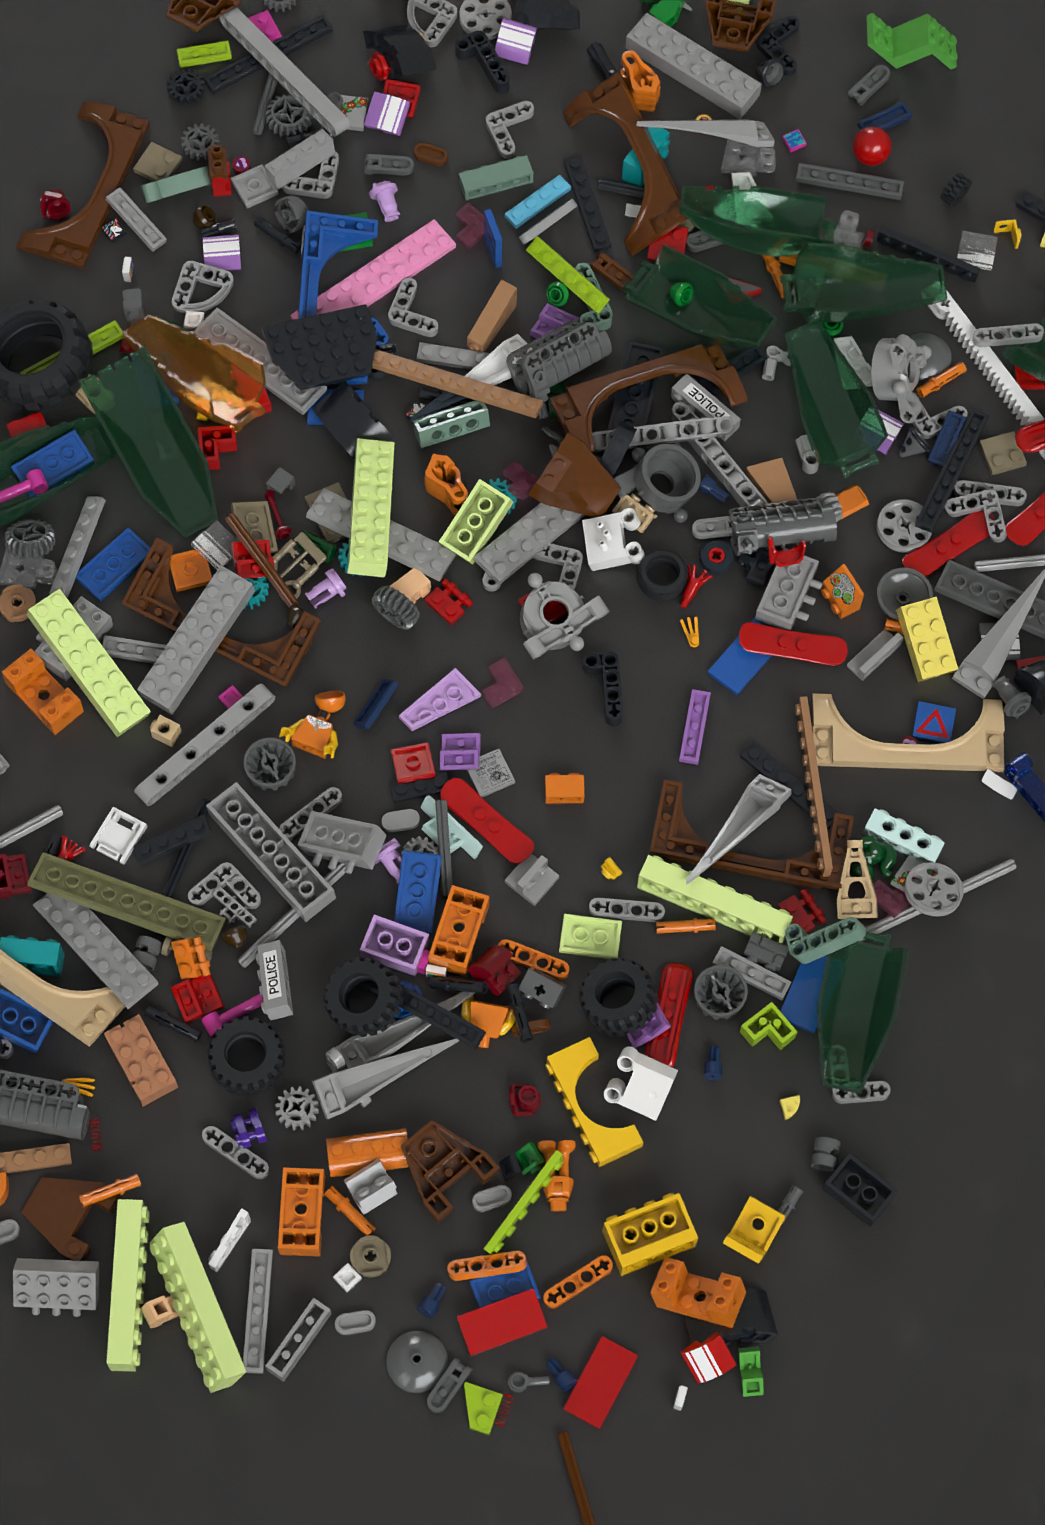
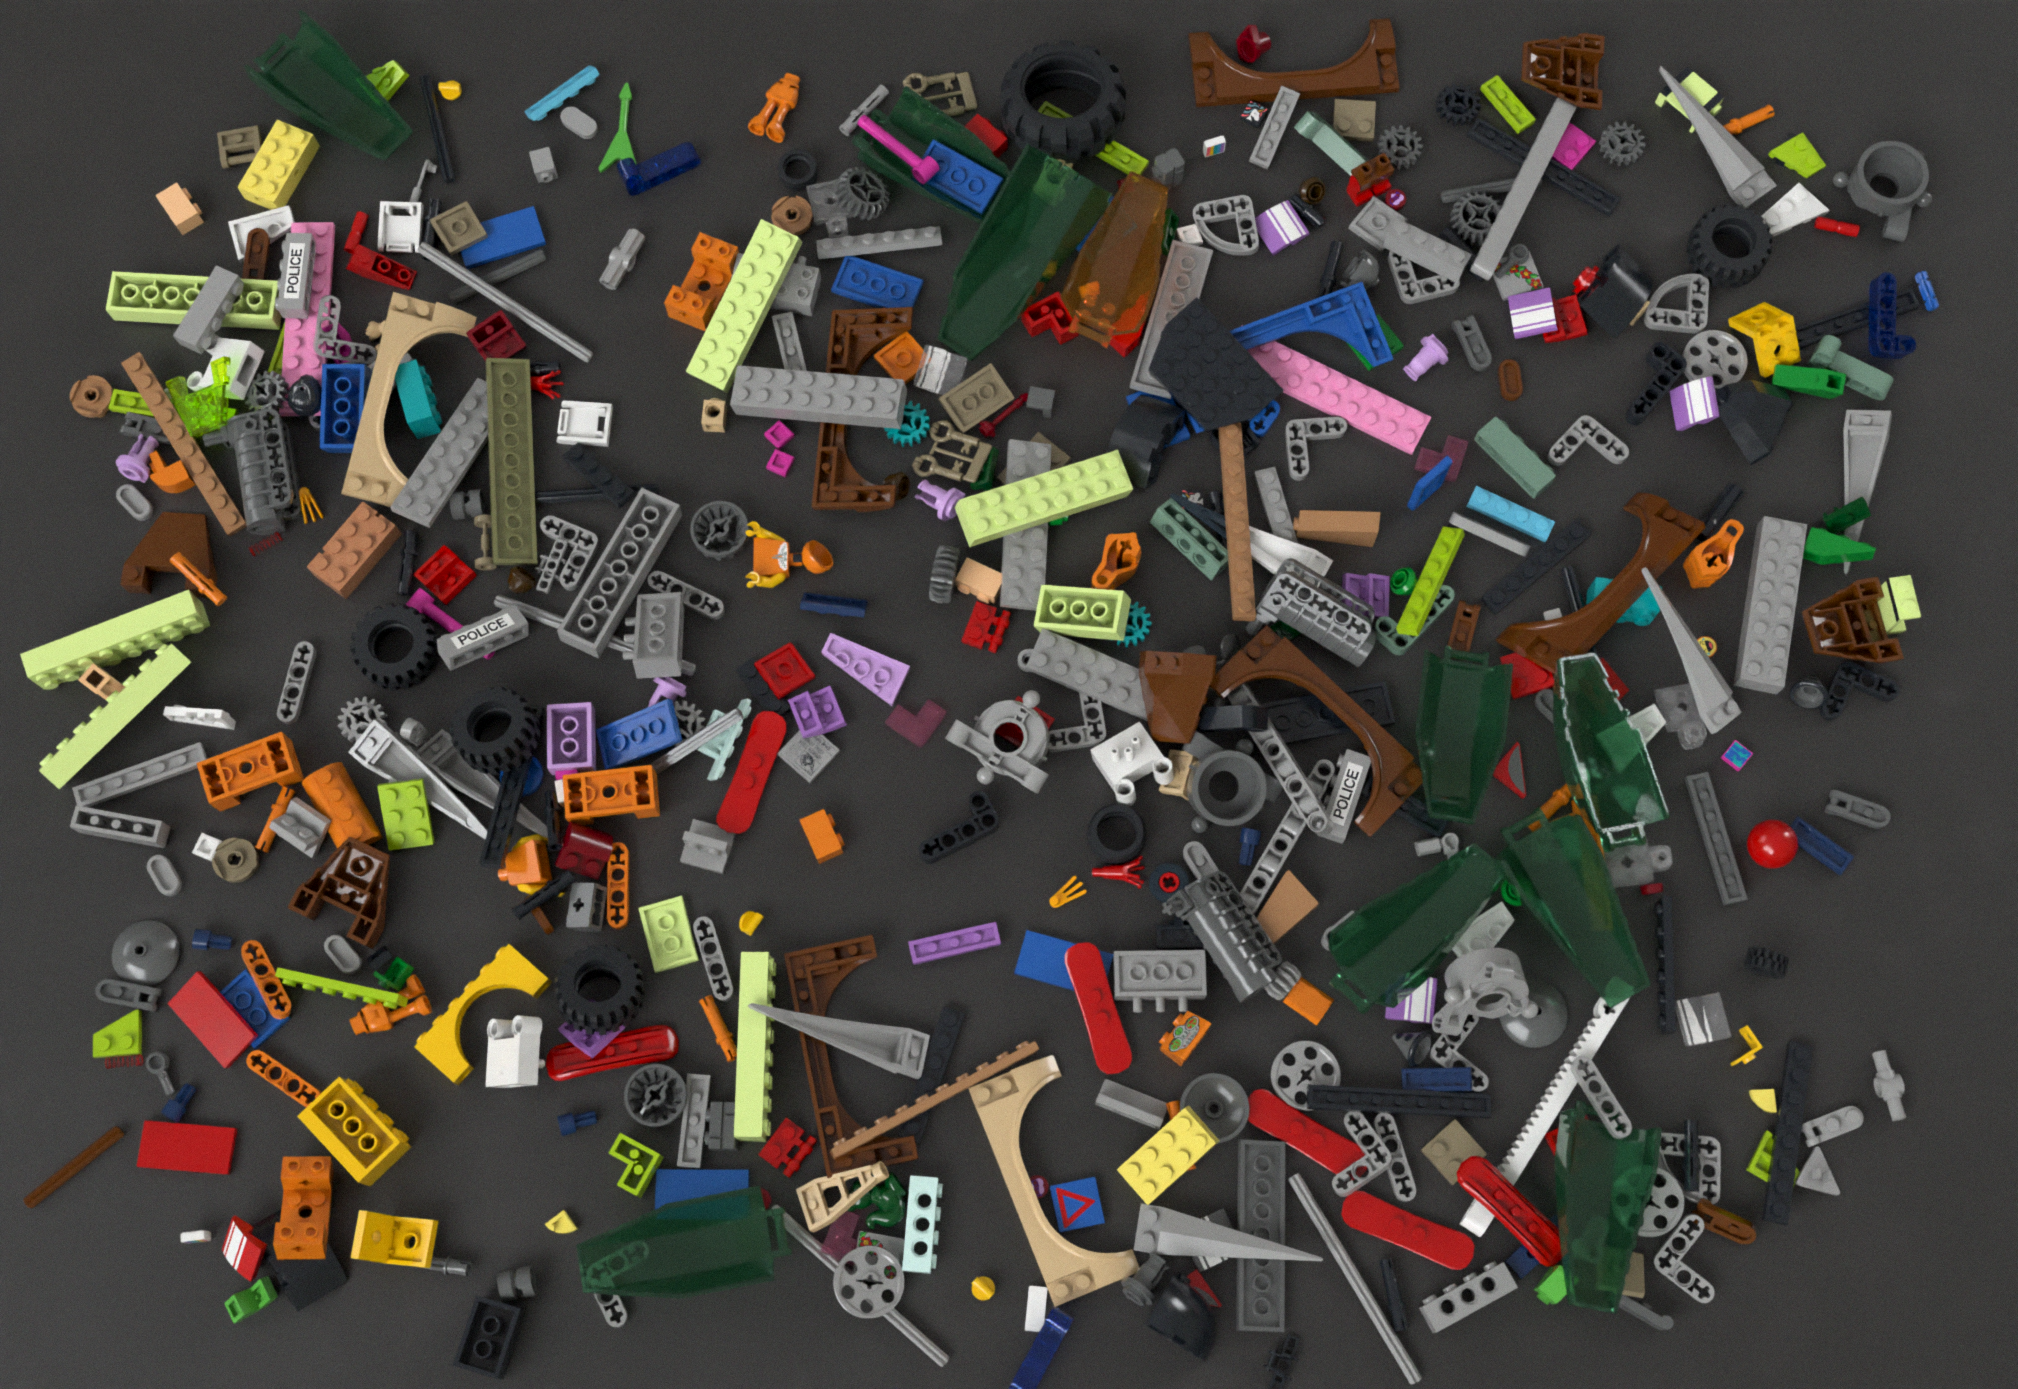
camera: 70 degrees right, 5 degrees up
light grey piece [13,1258,99,1317] -> none
light grey beam [134,683,276,806] -> none
orange plate [171,936,210,980] -> none
reddish brown axle [225,513,299,608] -> none
red slope [231,539,274,579] -> none
dark purple brick [231,1108,267,1149] -> none
light grey tile [381,809,420,833] -> none
clear pink plate [502,462,538,501] -> none
dark red piece [509,1084,541,1116] -> none
green cone [670,282,693,306] -> none
red helmet [768,536,806,567] -> none
sand green beam [785,917,866,964] -> none
bright green bracket [867,13,958,69] -> none
orange pin [916,361,967,398] -> none
none -> lime plate [377,778,435,850]
none -> dark pink tile [764,420,794,450]
none -> yellow plate [971,1276,995,1301]

